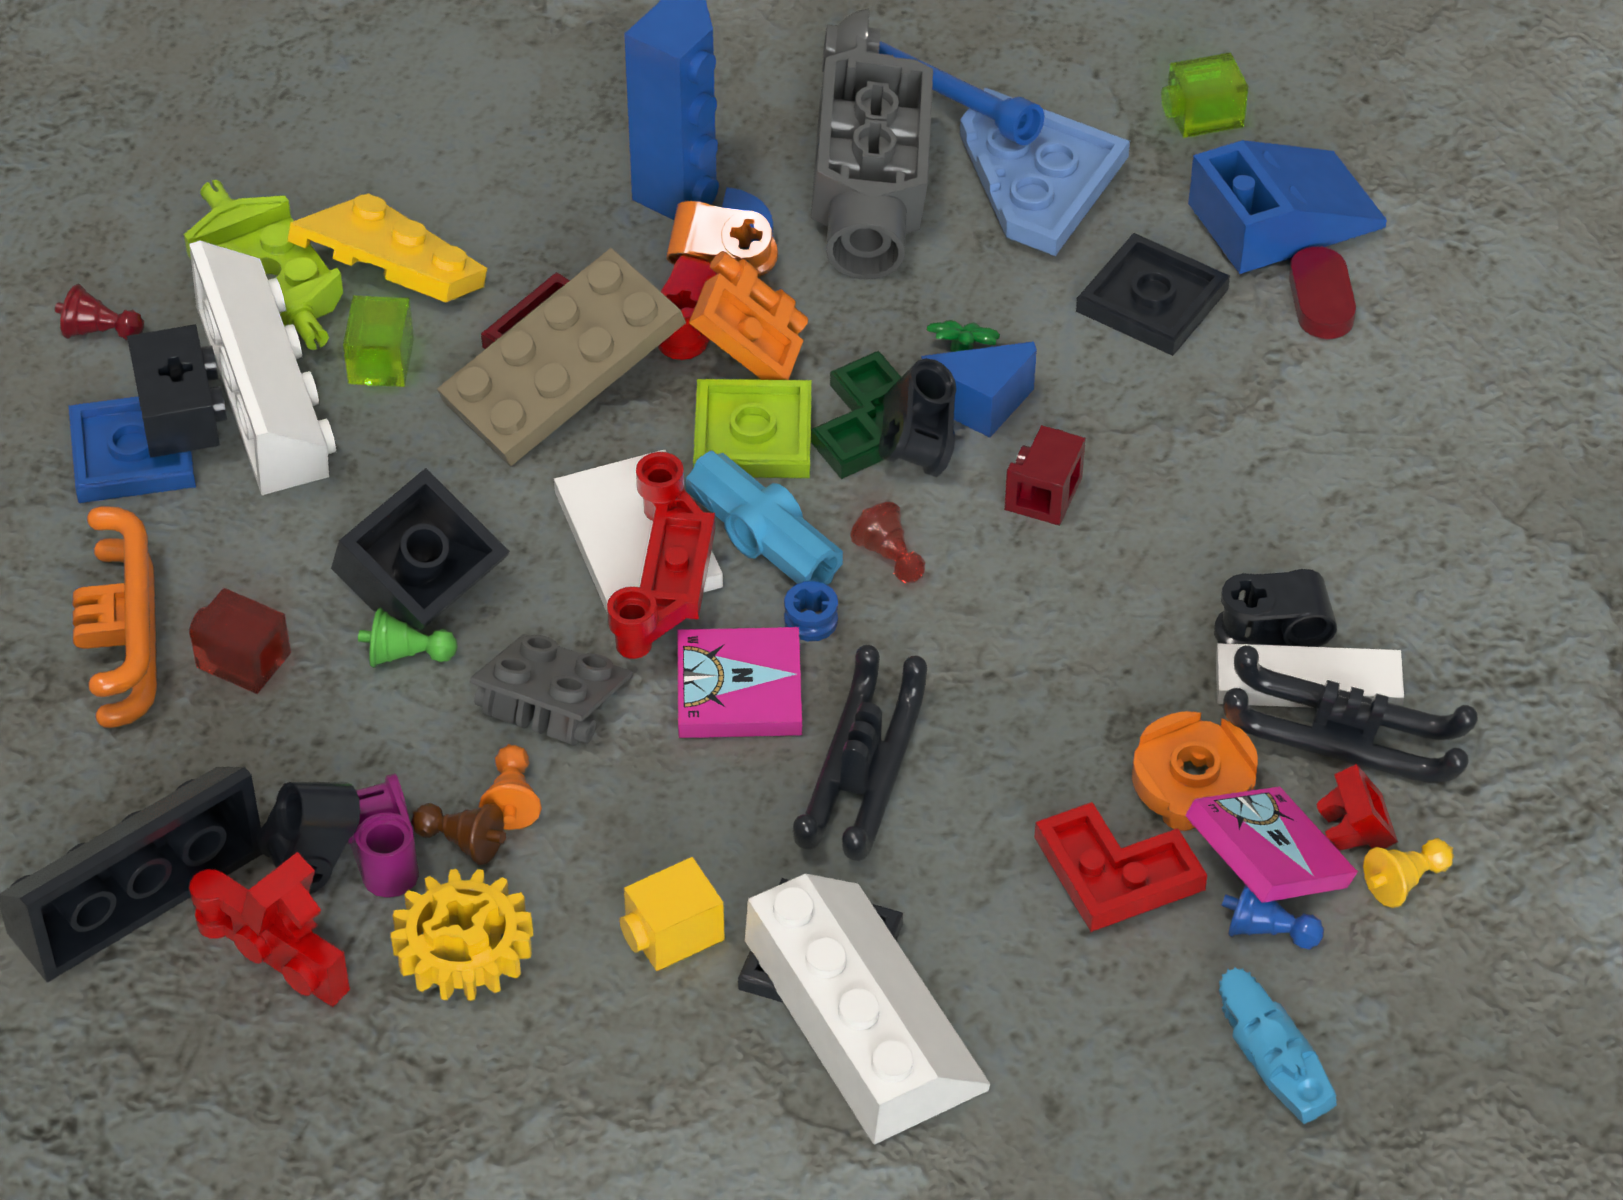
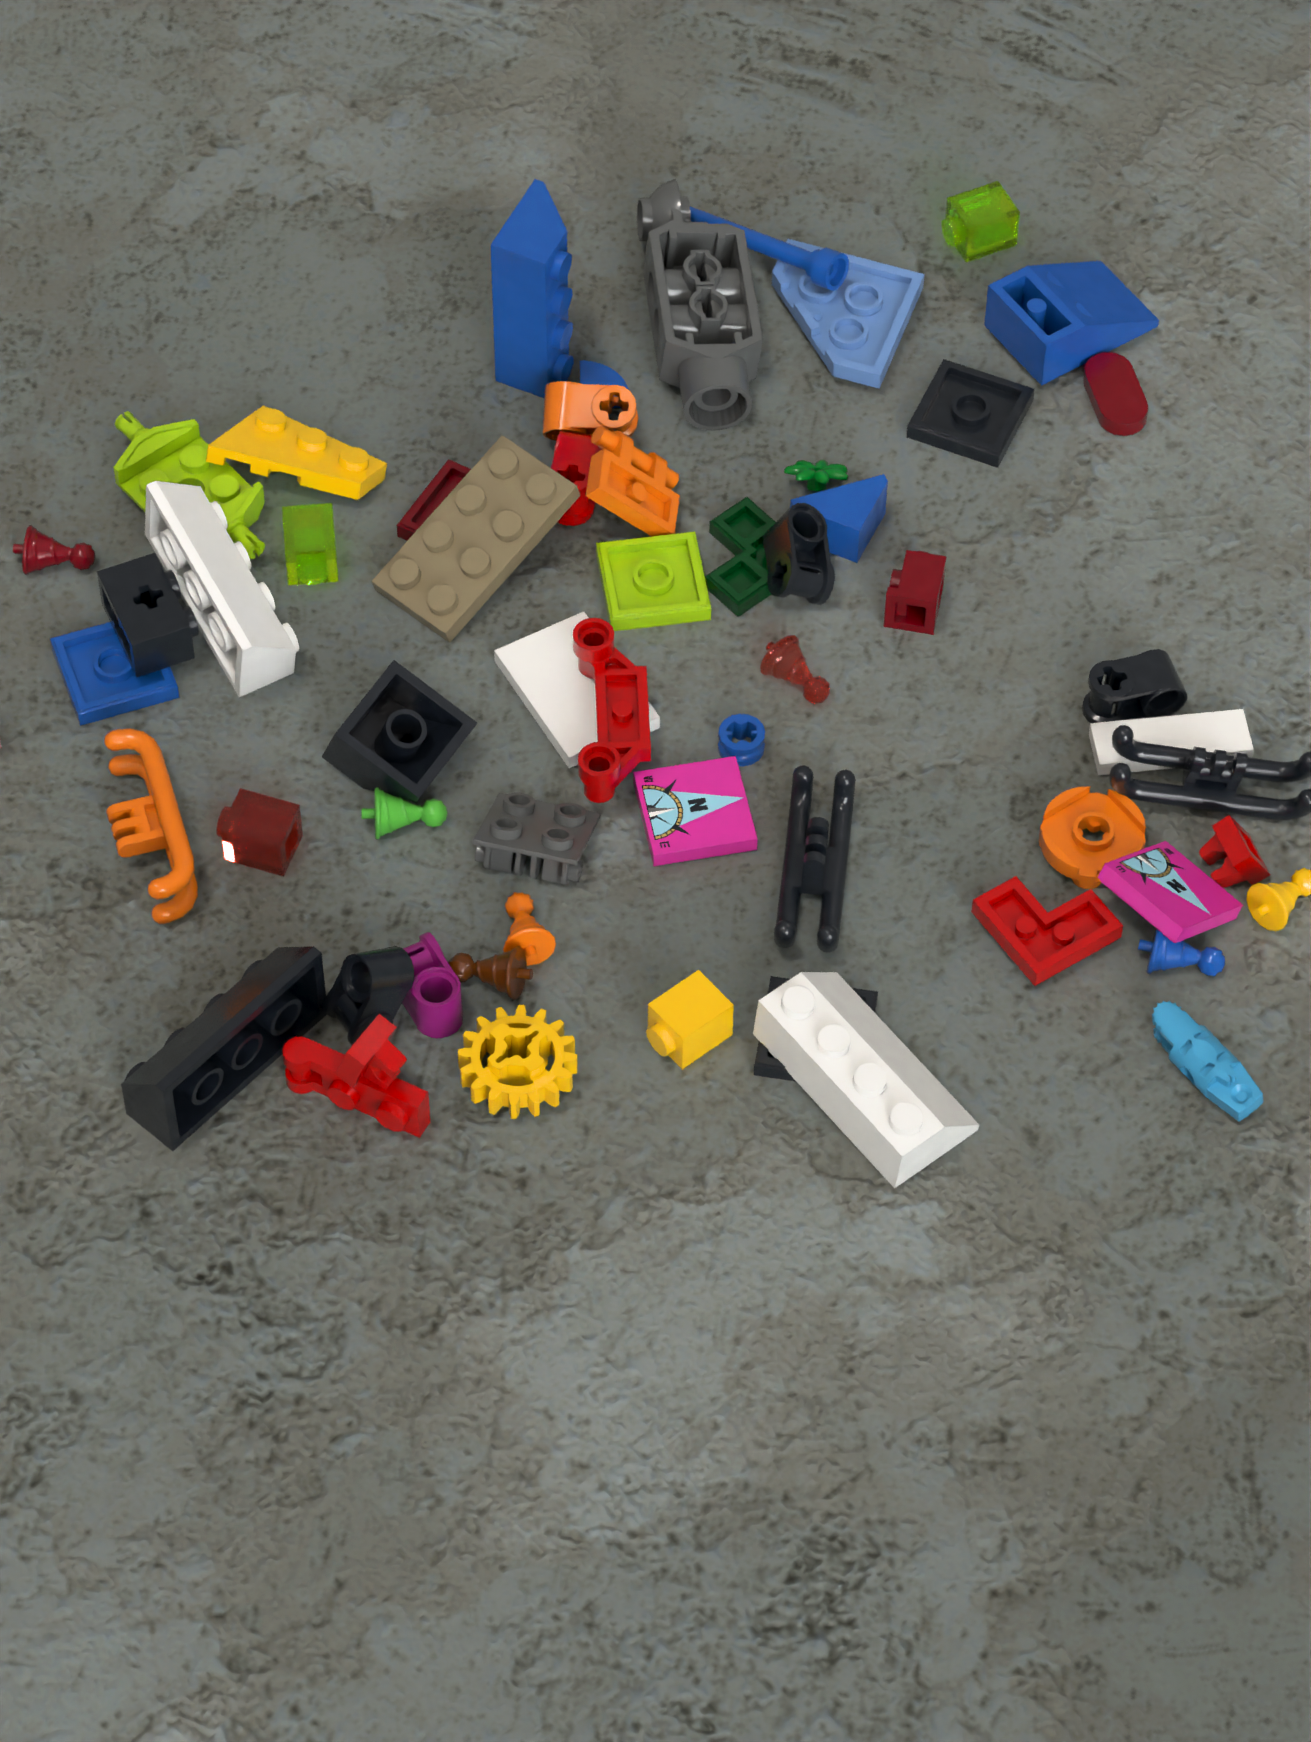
camera: 10 degrees left, 5 degrees up
dark azure piece [686,450,843,585] -> none

